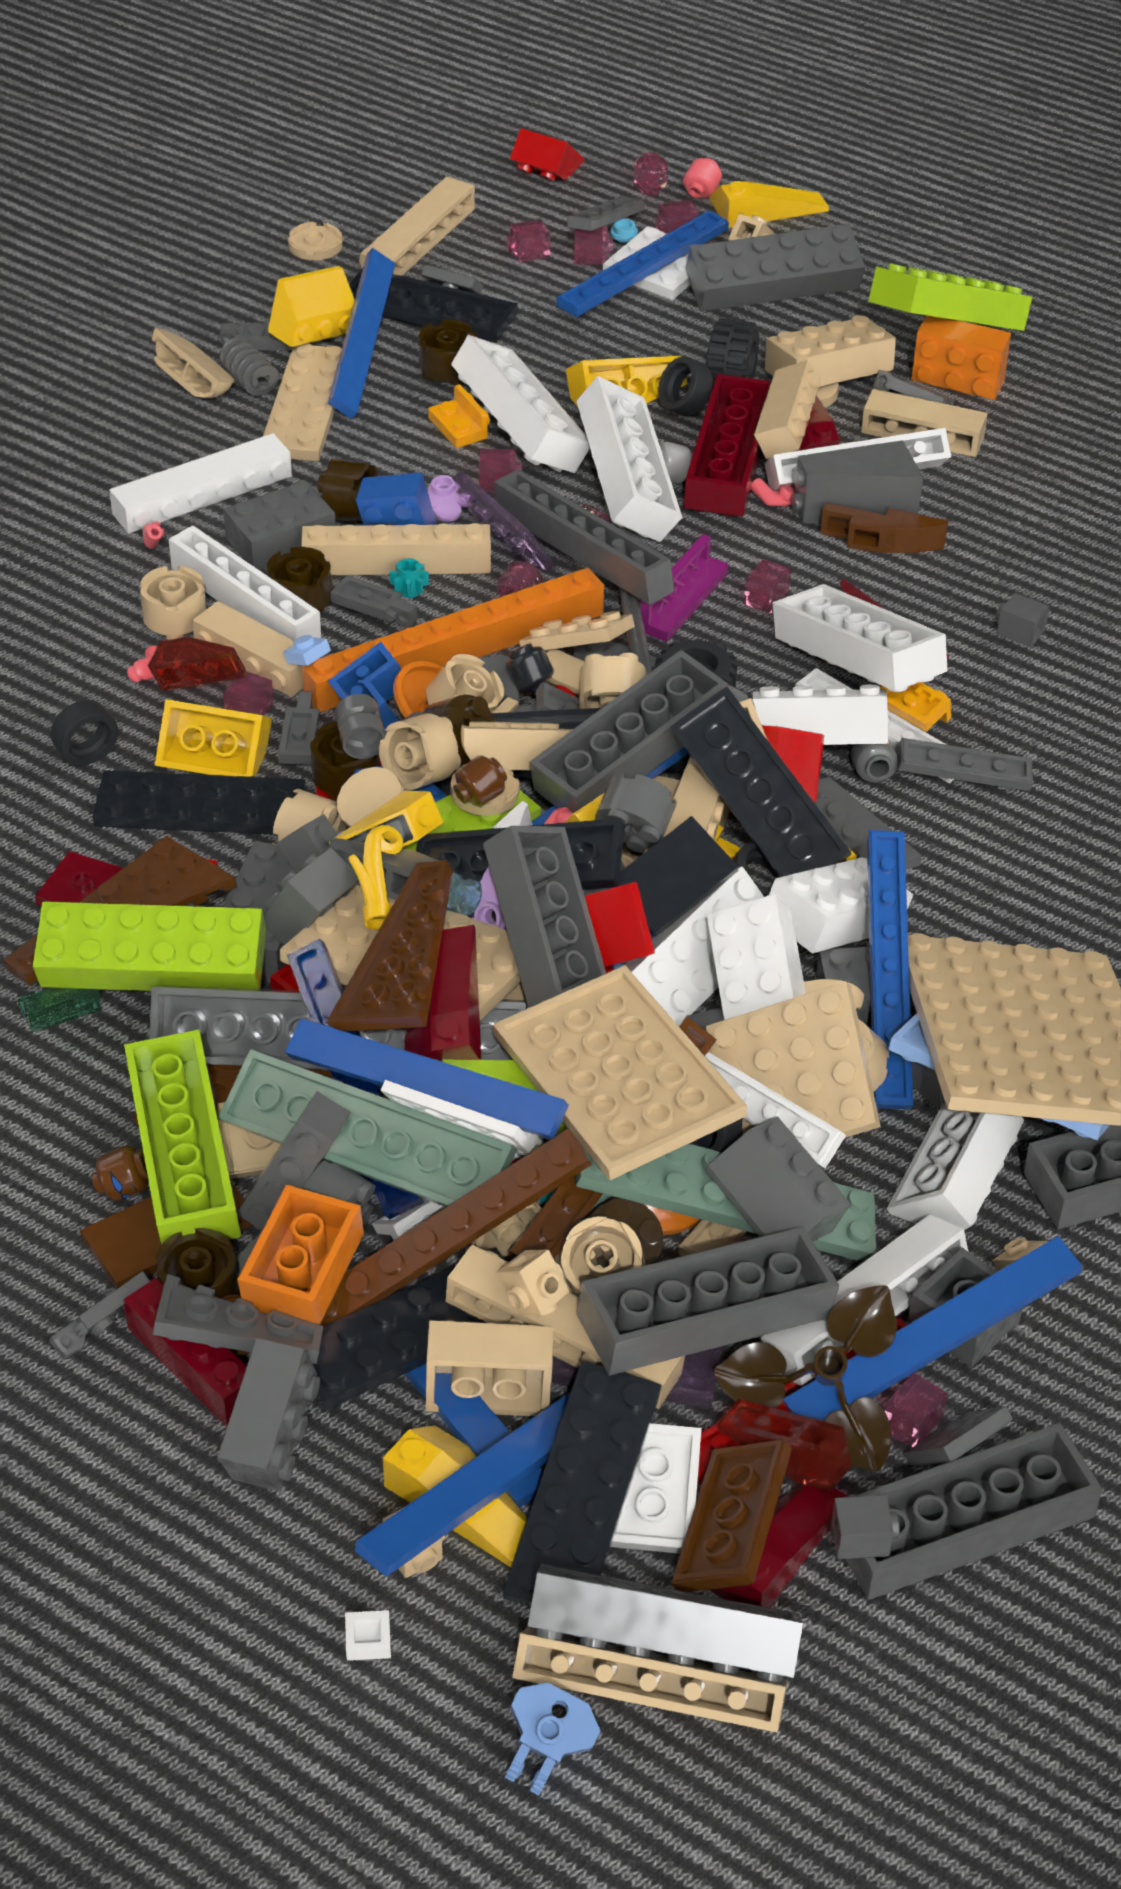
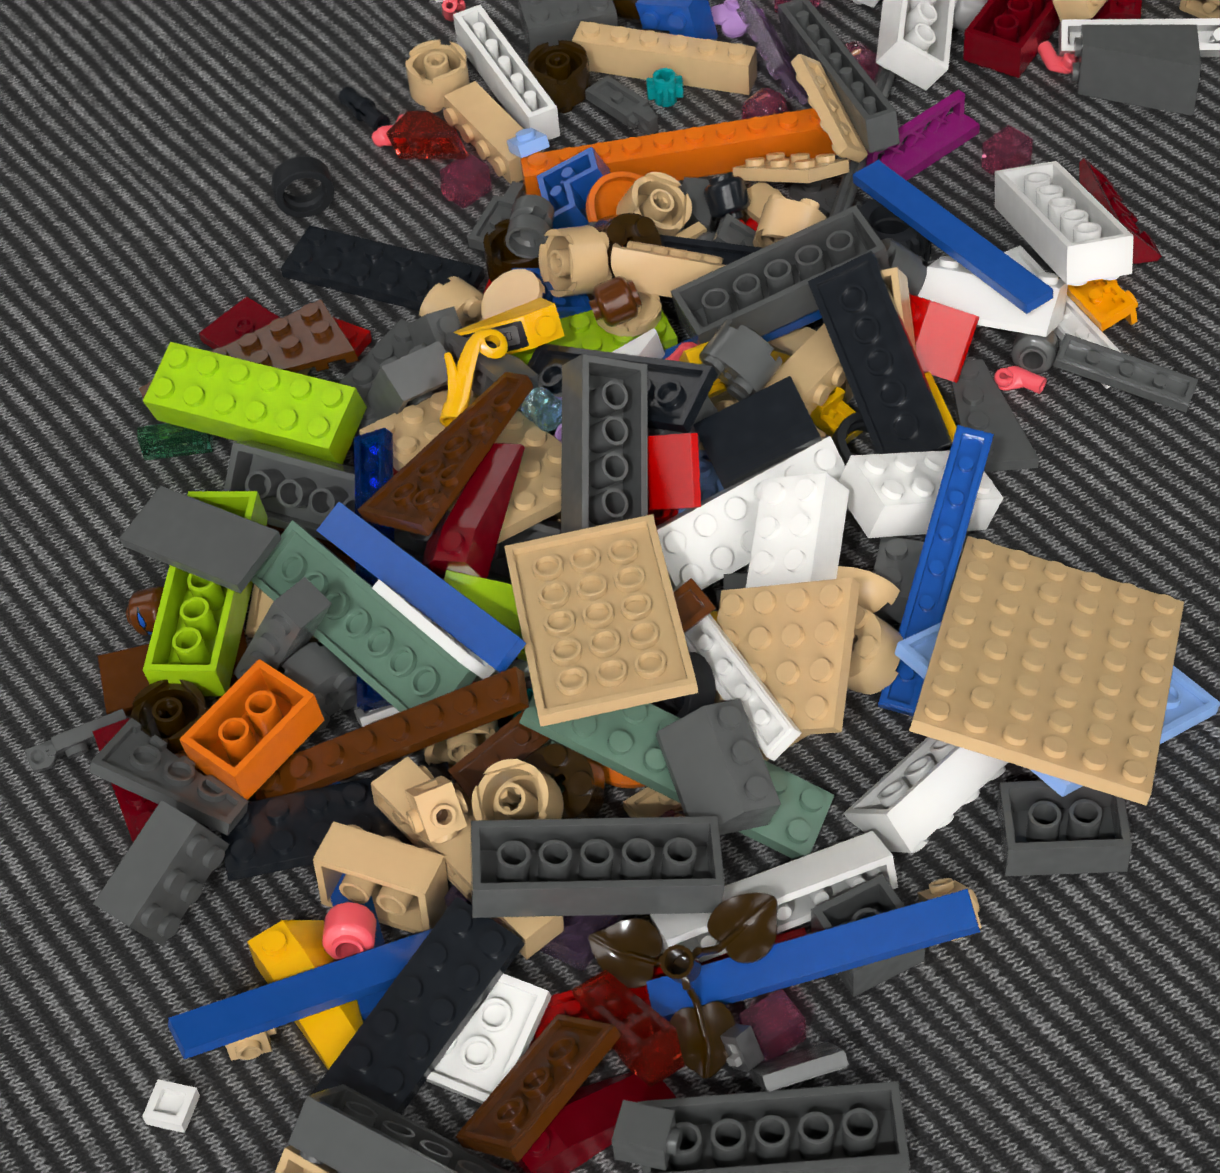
camera: 25 degrees right, 5 degrees up
yellow slope [155,700,272,777] -> none
reddish brown slope [820,502,948,553] -> none
none -> dark grey tile [119,486,281,594]
none -> coral head [322,902,377,961]
none -> black pin [338,86,390,131]
none -> flat silver piece [720,1024,765,1071]
none -> tan plate [791,54,868,163]
none -> blue tile [853,160,1053,314]
none -> coral arm [994,366,1047,394]

